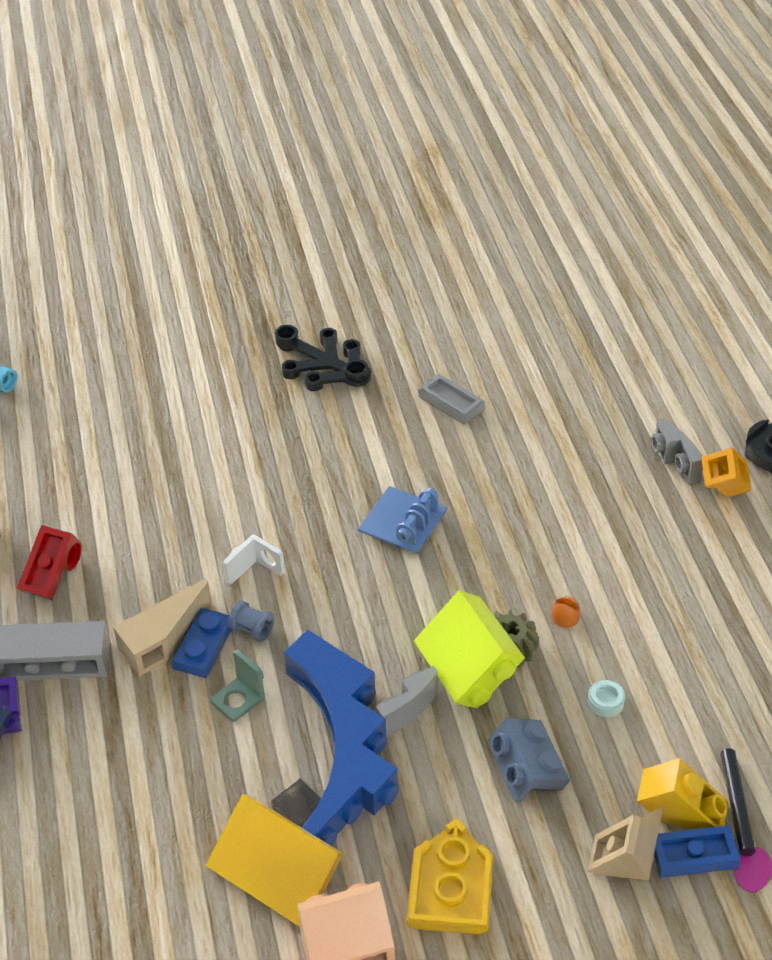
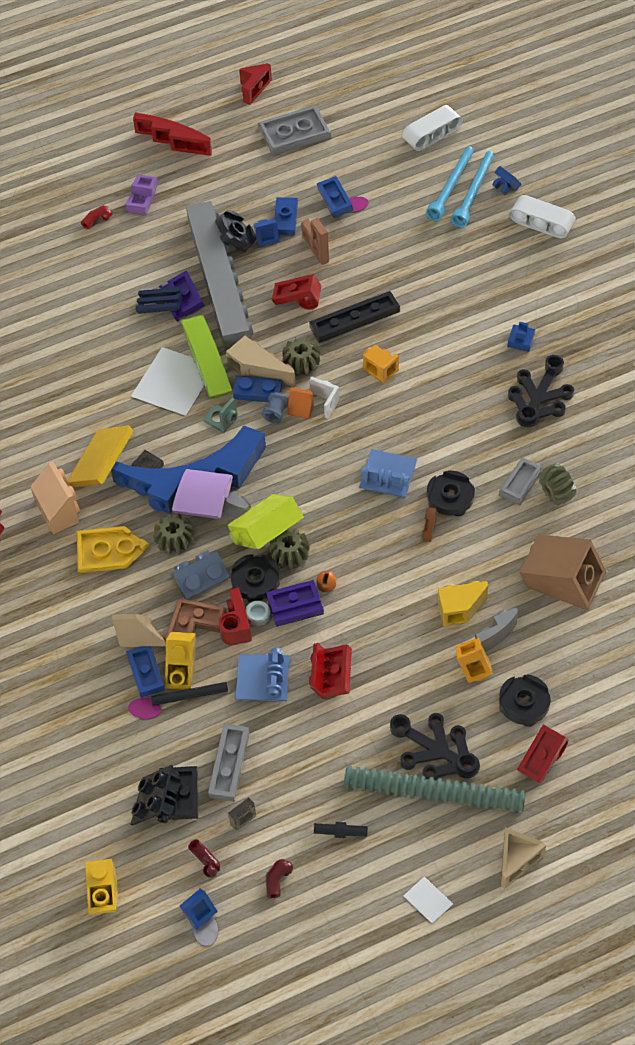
camera: 80 degrees right, 10 degrees up
none -> white sticker [131,347,205,416]
none -> olive gear [153,514,195,555]
none -> nougat tile [164,598,227,642]
none -> lavender slope [172,469,233,519]
none -> lime slope [181,315,232,399]
none -> red plate [219,587,252,645]
none -> black plate [231,554,280,603]
none -> medium blue hinge [236,647,289,701]
none -> dark purple plate [266,580,324,627]
none -> olive gear [282,337,321,376]
none -> orange slope [287,388,314,419]
none -> black plate [309,291,400,343]
none -> red bracket [309,643,352,699]
none -> light orange brick [363,345,399,383]
none -> dark orange tile [422,507,436,542]
none -> black plate [427,470,475,516]
none -> yellow slope [438,581,488,626]
none -> blue tile [507,322,535,352]
none -> white beam [509,195,576,239]
none -> medium nougat slope [520,534,606,610]
none -> olive gear [538,463,576,505]

